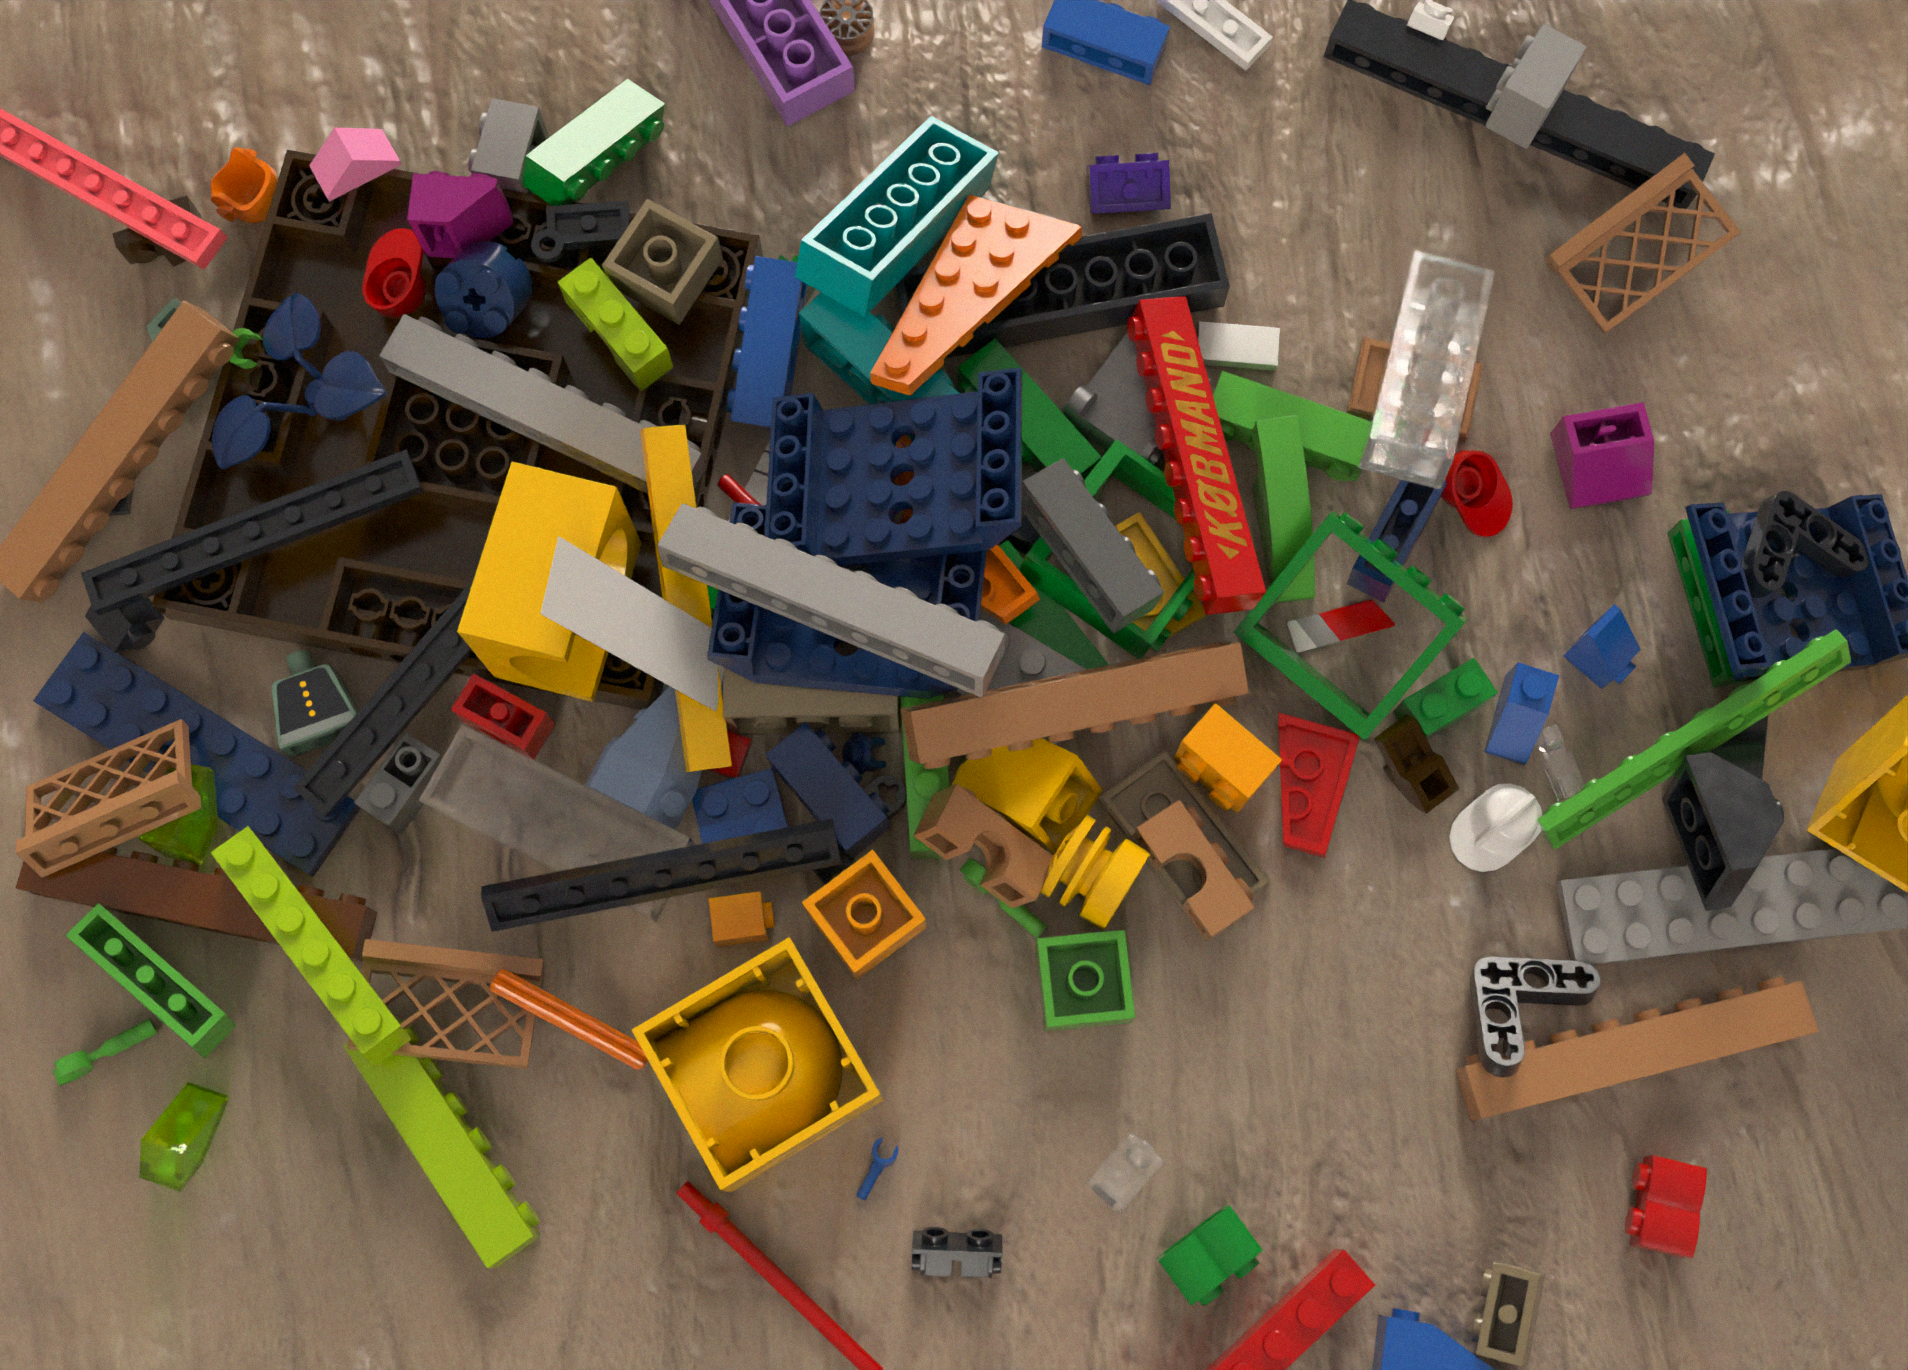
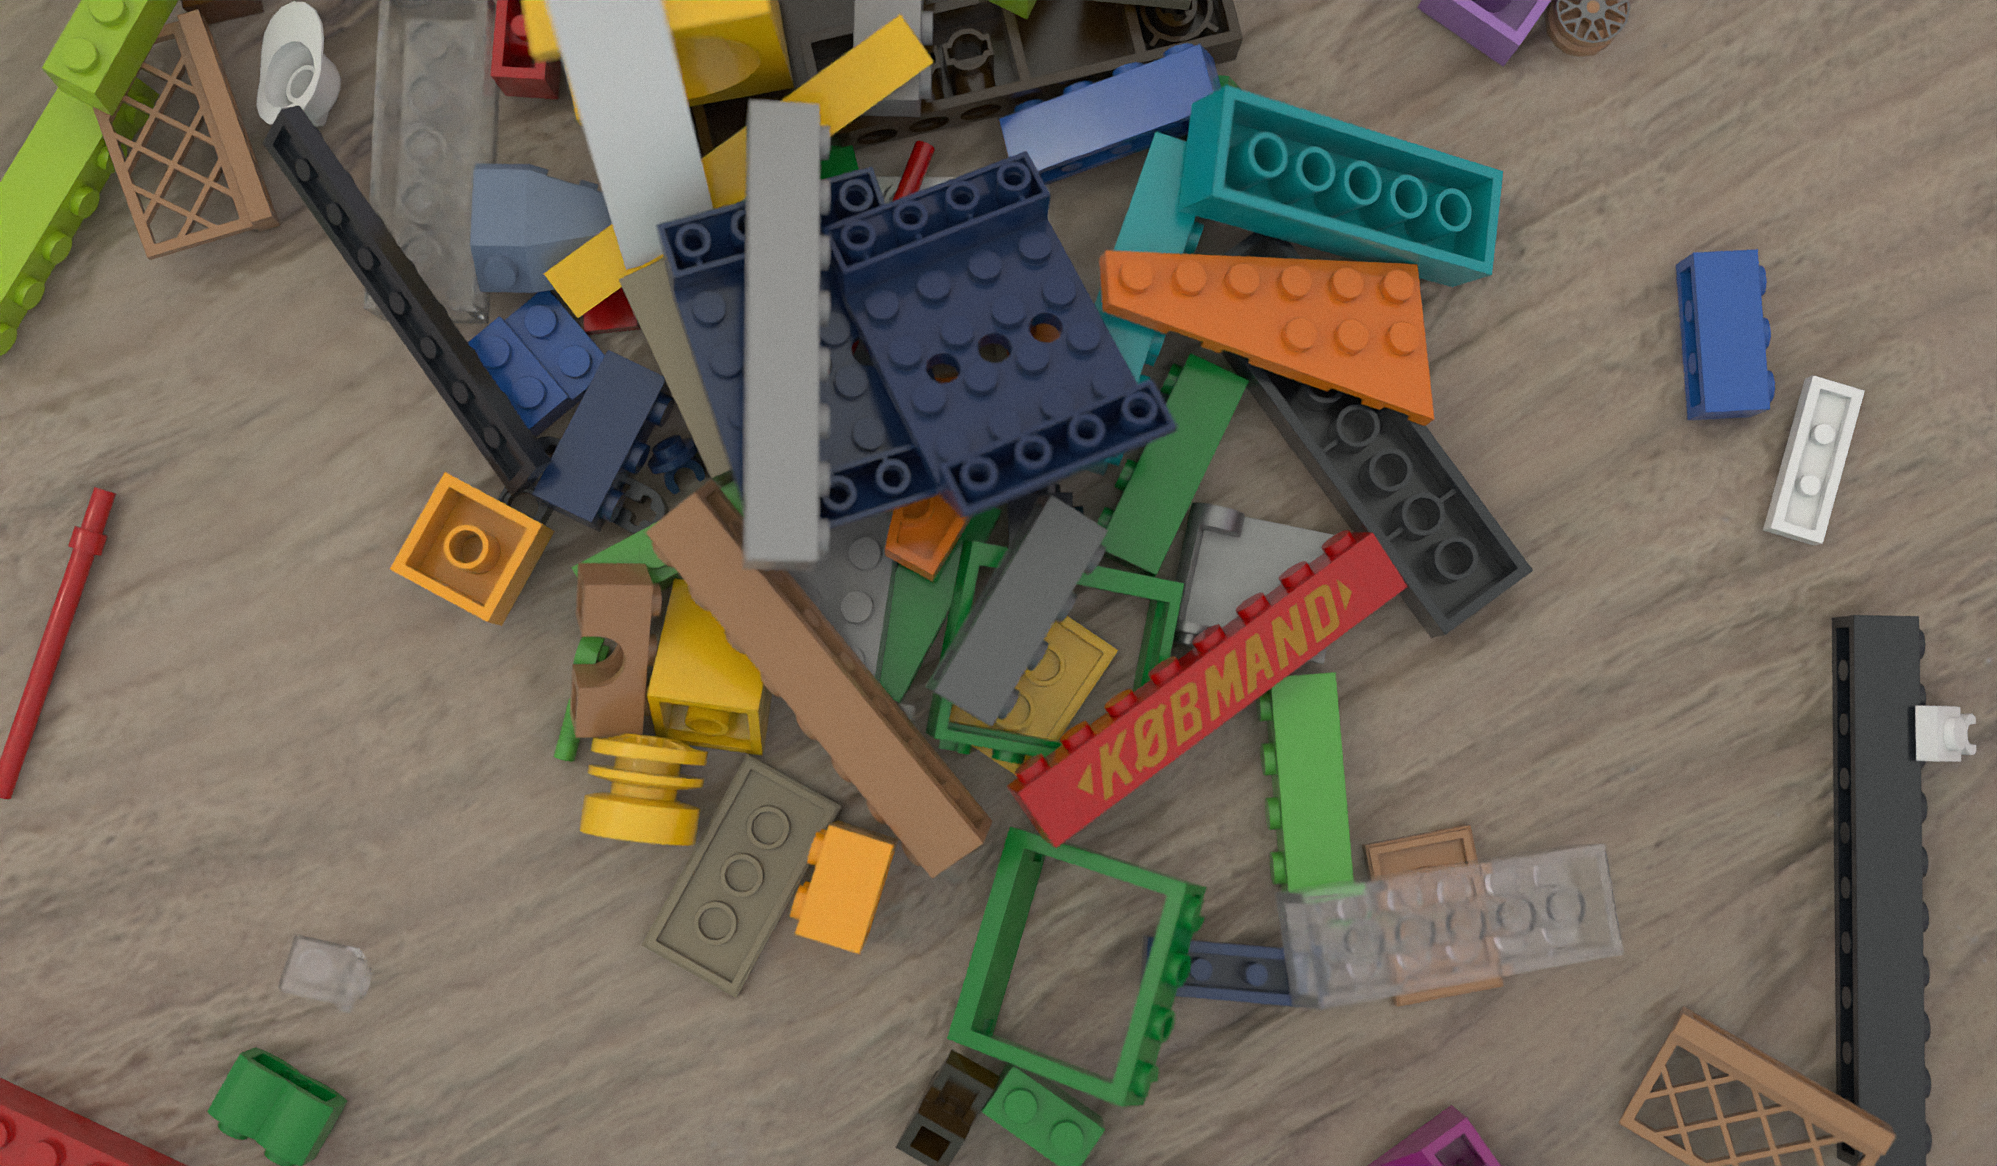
camera: 65 degrees right, 10 degrees up
orange axle [489,969,648,1069] -> none
yellow piece [632,937,884,1192] -> none
light orange brick [708,891,775,947] -> none
blue hand [856,1138,898,1201] -> none
black hinge [912,1227,1002,1278] -> none
bright green brick [1035,930,1135,1032] -> none
dark purple bracket [1086,153,1171,214] -> none
medium nougat arch [1133,799,1255,942] -> none
white tile [1197,321,1280,371] -> none
bright green slope [1252,415,1315,604] -> none
red wing [1278,712,1360,858] -> none
sticker [1287,600,1395,652] -> none
red cap [1437,450,1513,537] -> none
light grey brick [1485,23,1587,149] -> none
none -> white piece [256,1,341,127]

